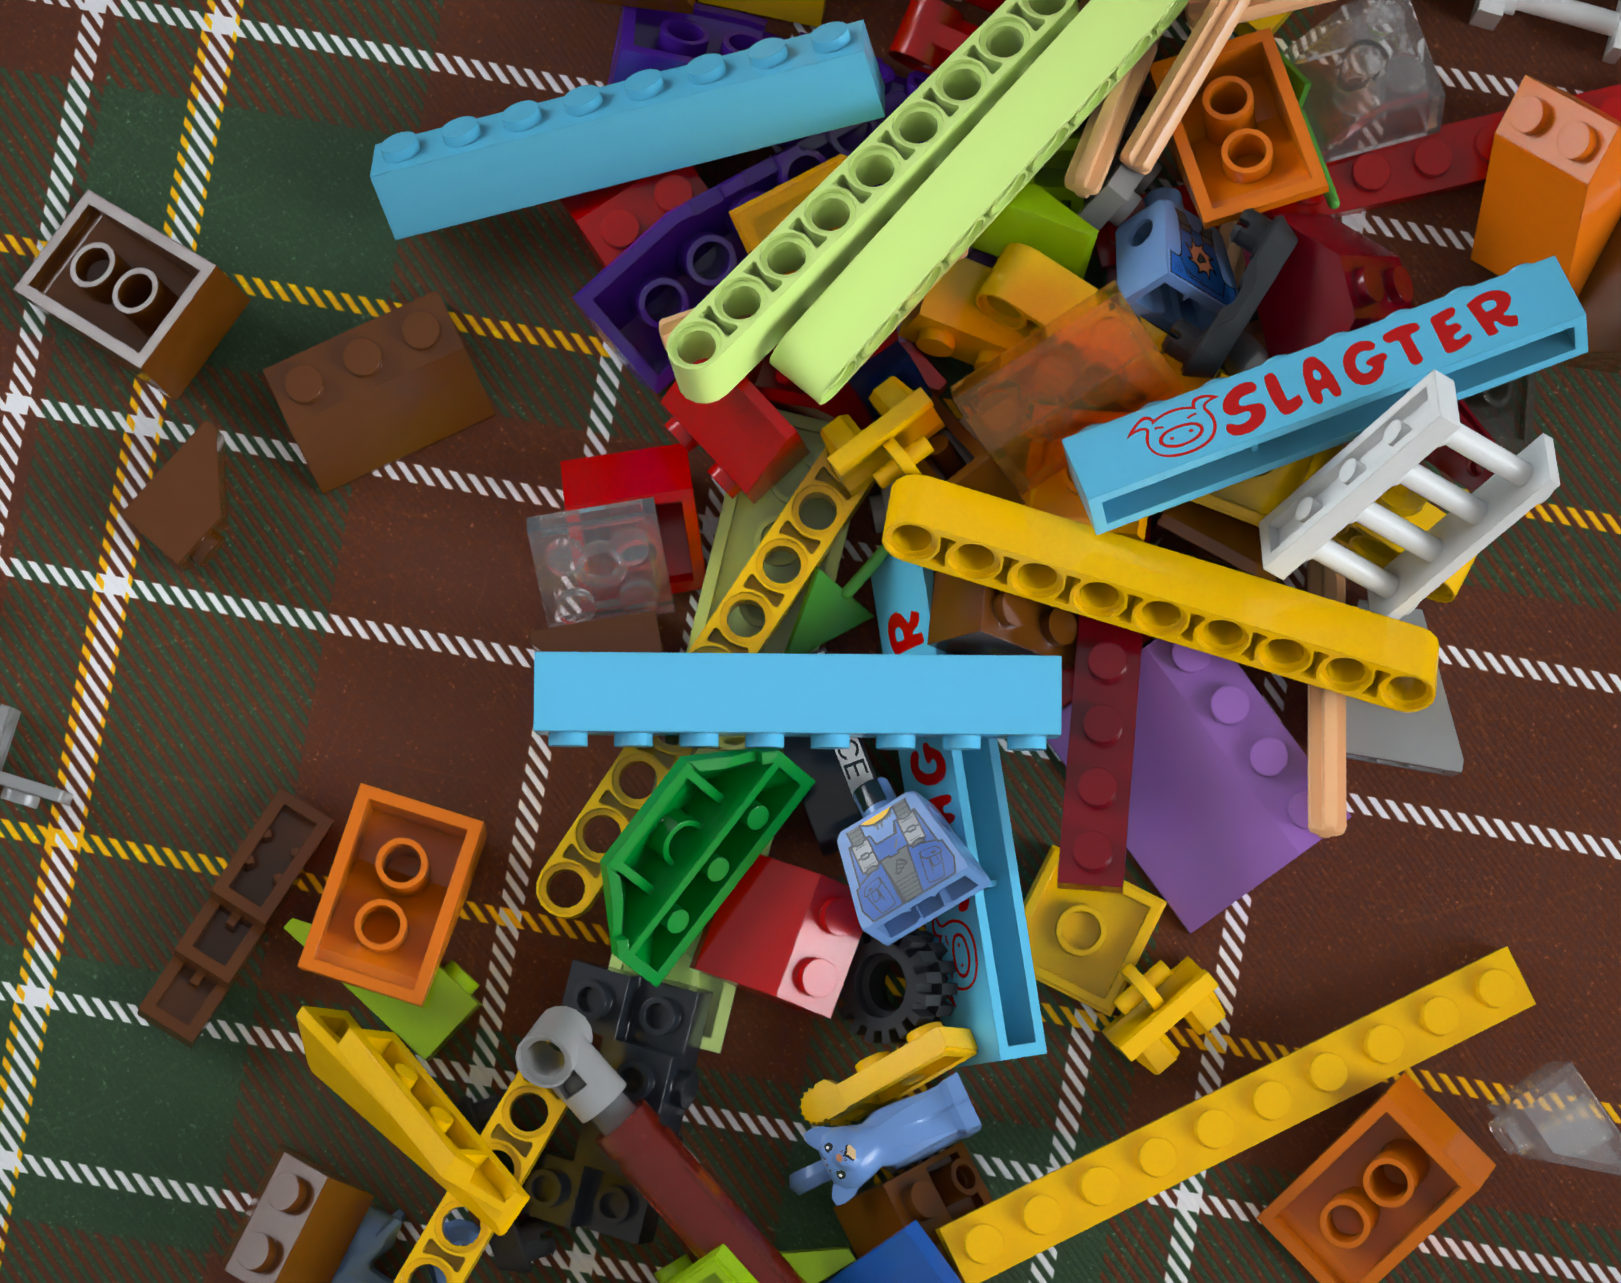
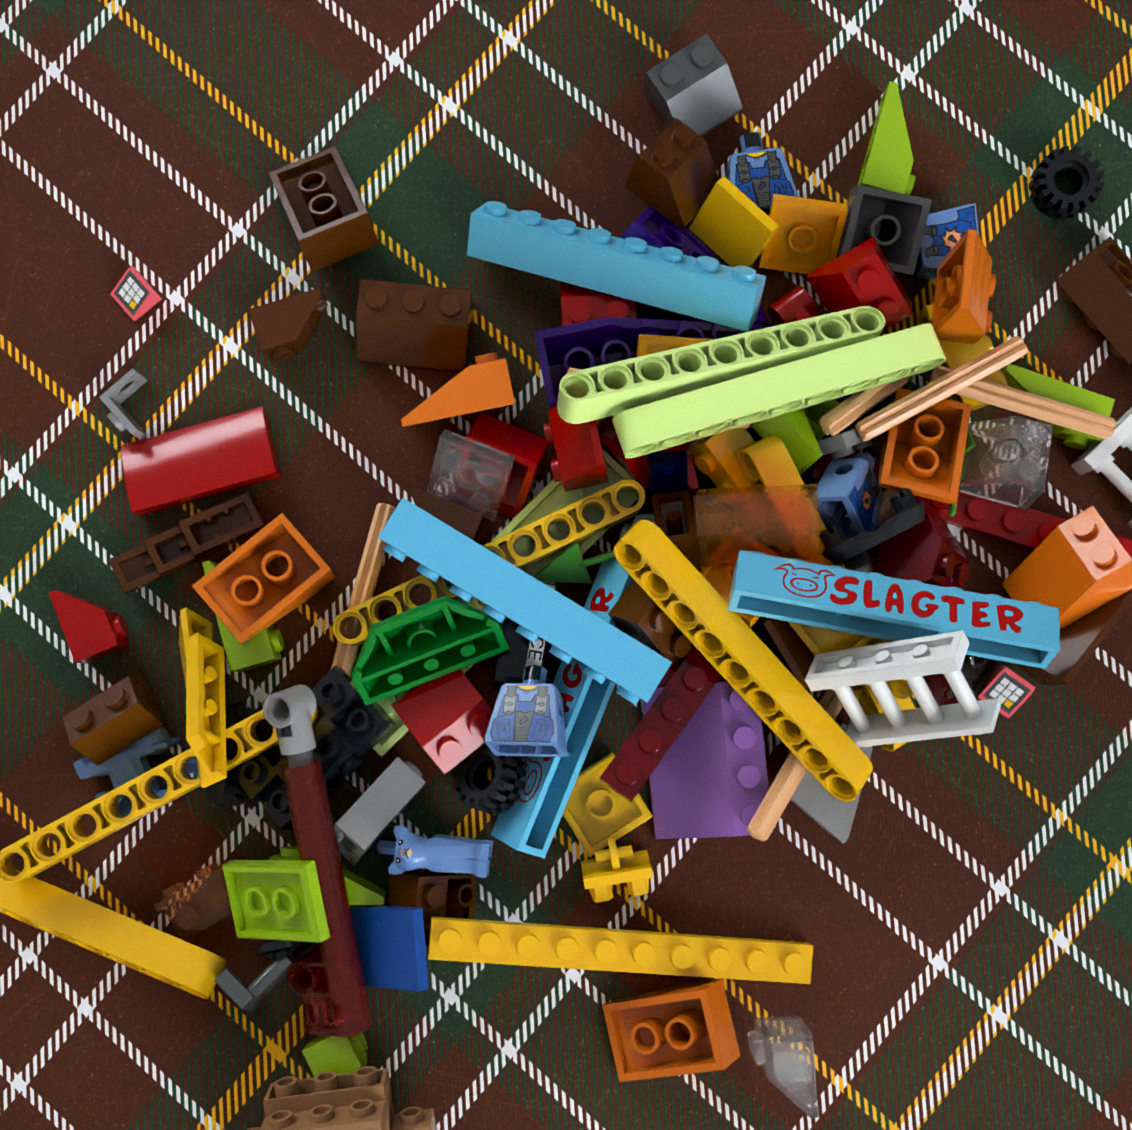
camera: 35 degrees right, 0 degrees up
yellow hinge [799,1022,979,1126] -> none
yellow hips [820,376,945,497] -> none
none -> red slope [48,590,130,664]
none -> red slope [121,406,282,516]
none -> light grey slope [329,757,426,866]
none -> light nougat axle [330,503,396,678]
none -> orange slope [401,352,515,427]
none -> slope [976,666,1036,719]

